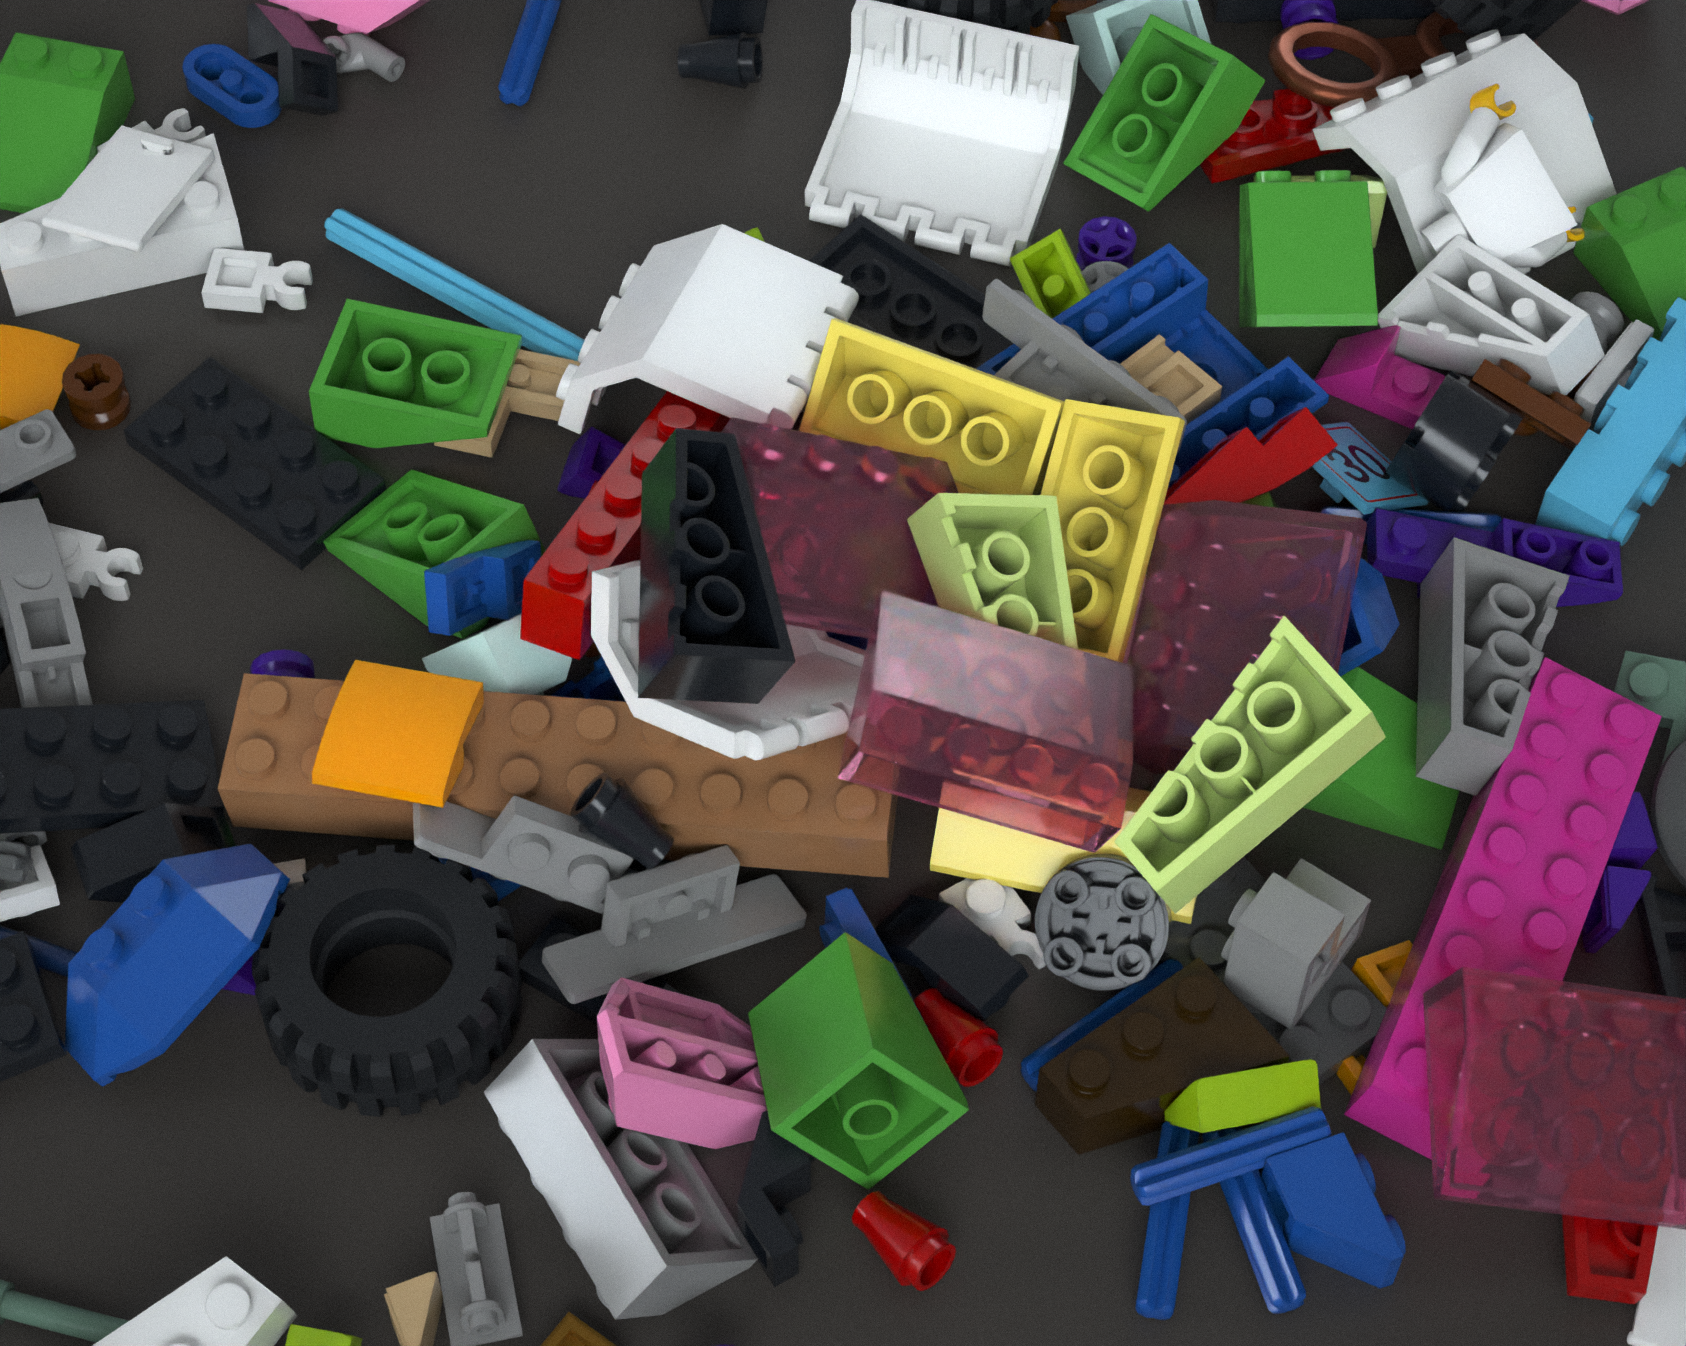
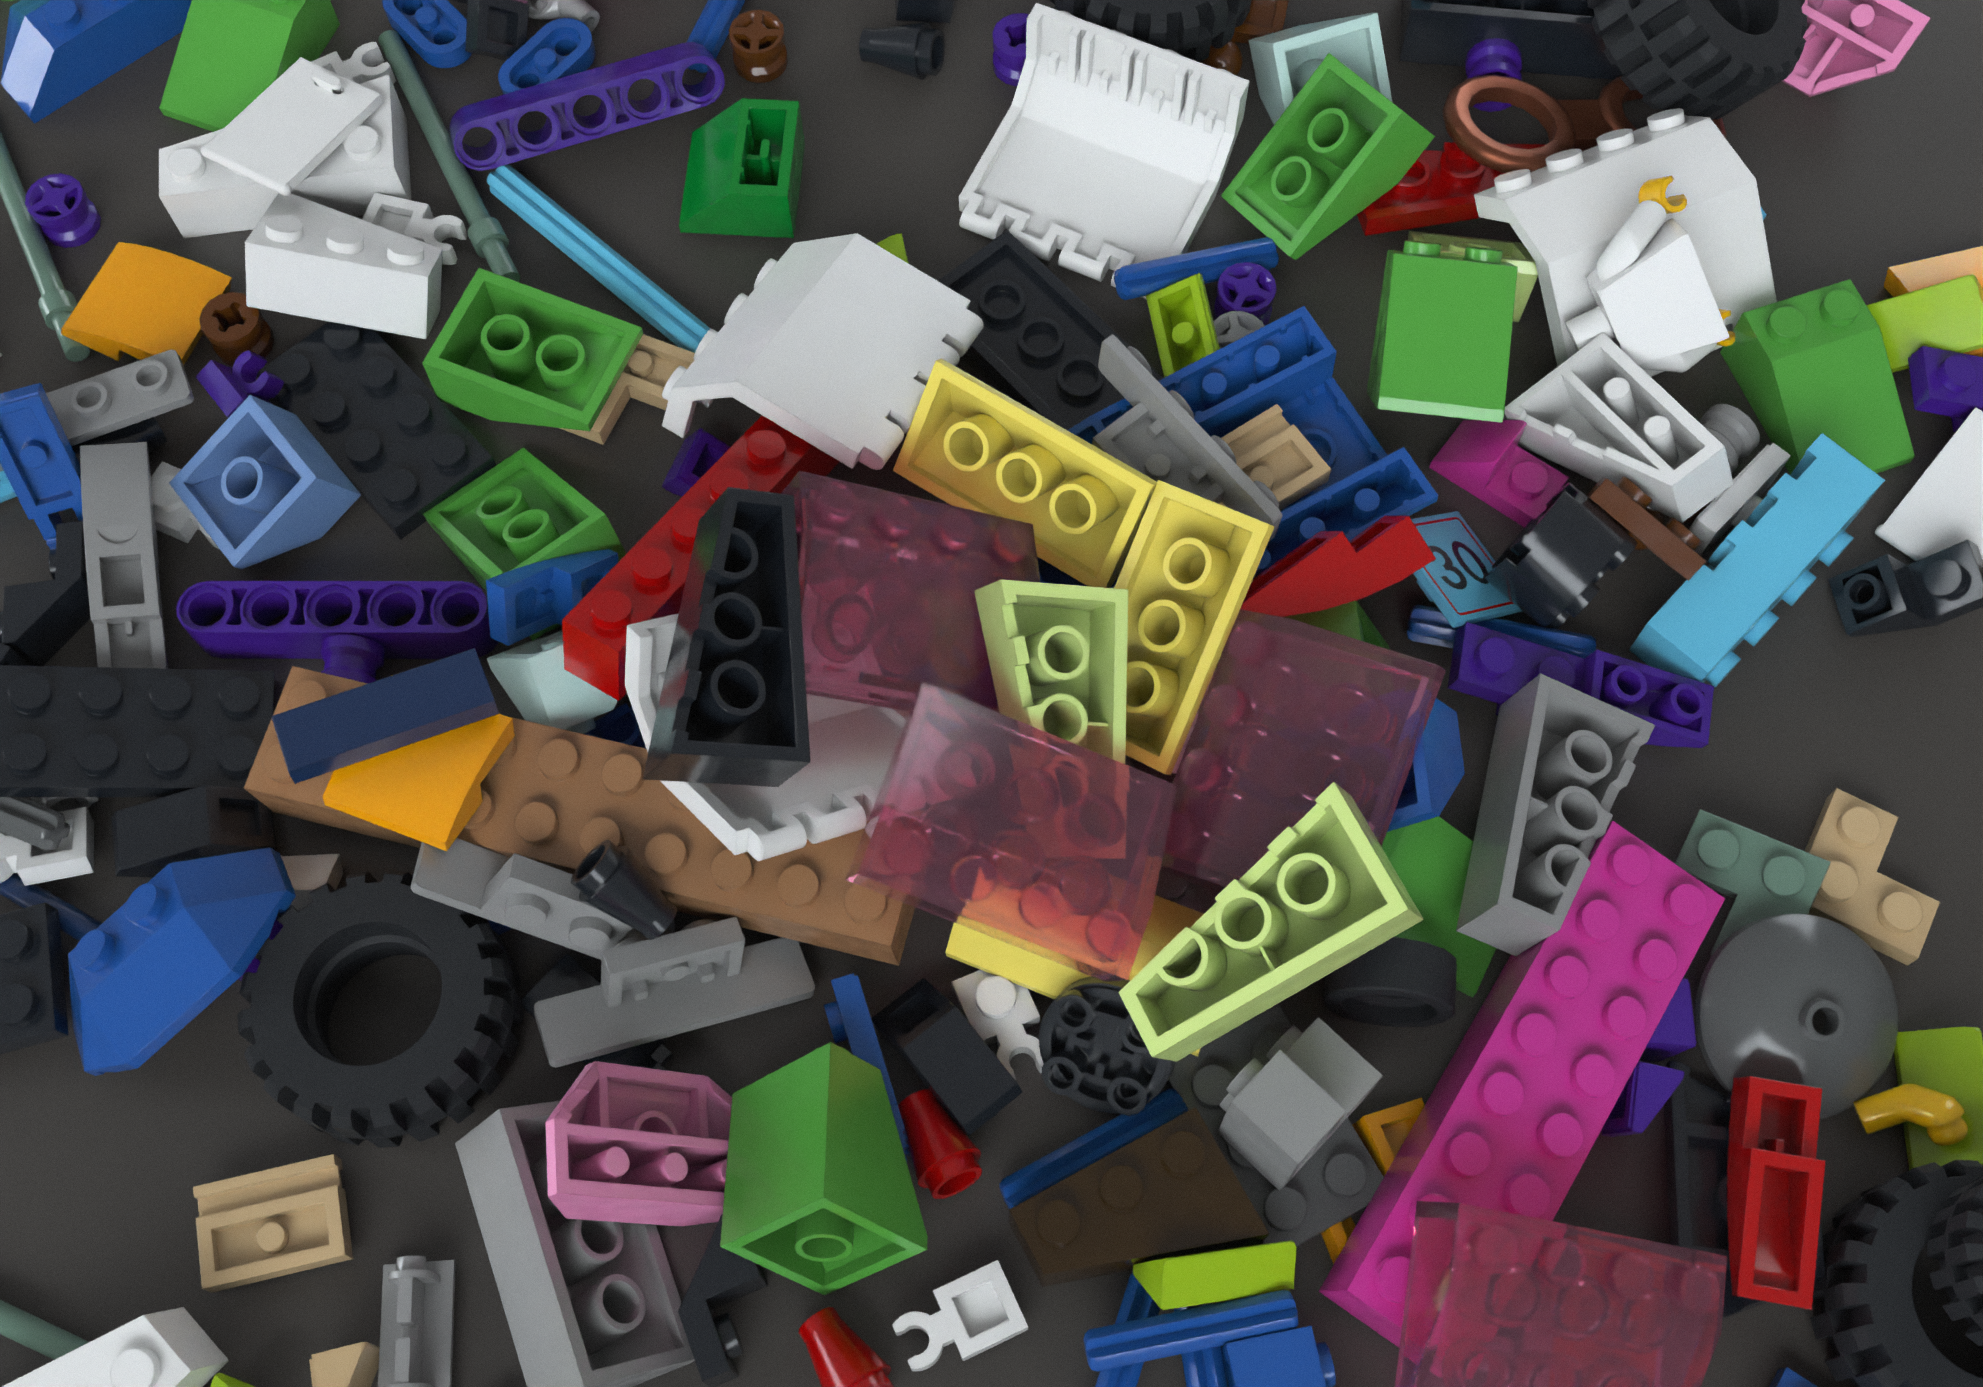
camera: 10 degrees right, 10 degrees up
none -> medium blue slope [169,395,361,569]
none -> dark purple beam [176,581,498,659]
none -> tan plate [193,1154,353,1293]
none -> dark purple tile [196,350,284,418]
none -> white wedge [245,193,442,339]
none -> dark blue tile [271,648,499,784]
none -> sand green bar [378,30,520,282]
none -> dark purple beam [449,42,725,171]
none -> blue plate [498,18,596,112]
none -> green slope [679,98,805,238]
none -> reddish brown wheel [729,10,788,83]
none -> white plate [892,1260,1028,1371]
none -> dark purple wheel [993,13,1029,87]
none -> blue axle [1114,237,1279,300]
none -> black tyre [1323,937,1457,1027]

